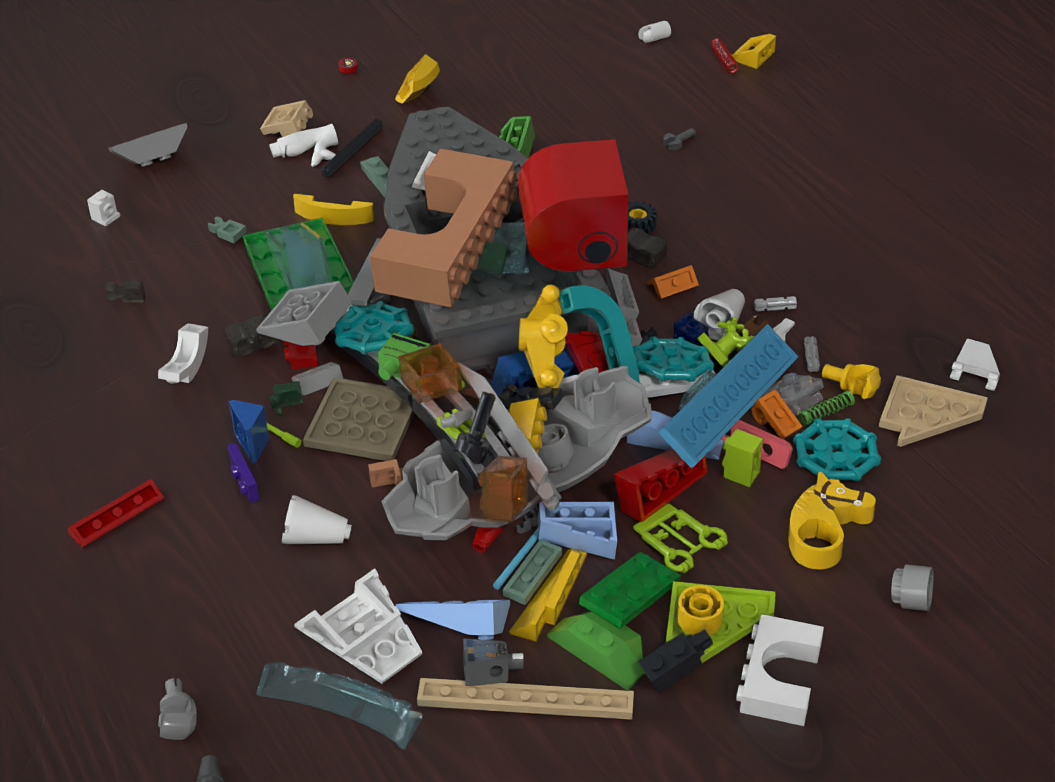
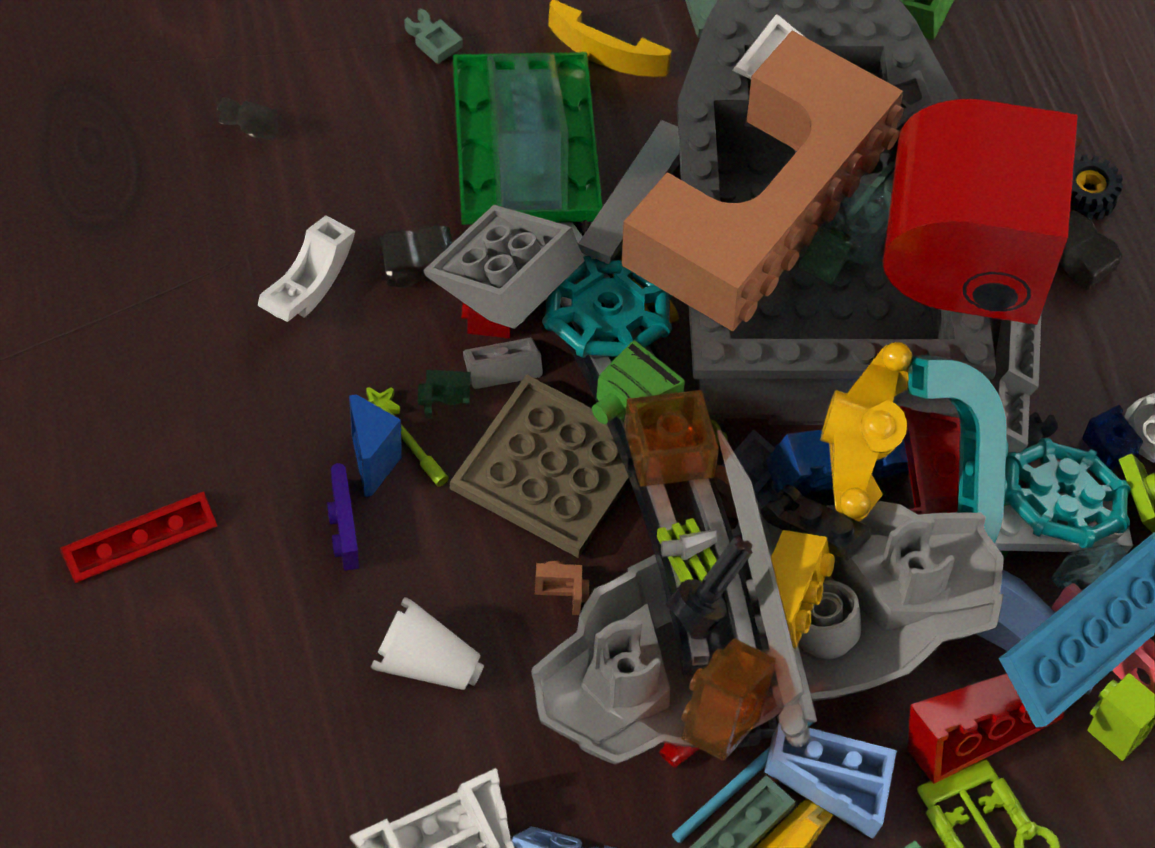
camera: 10 degrees right, 15 degrees up
orange panel [646,265,699,300] -> none

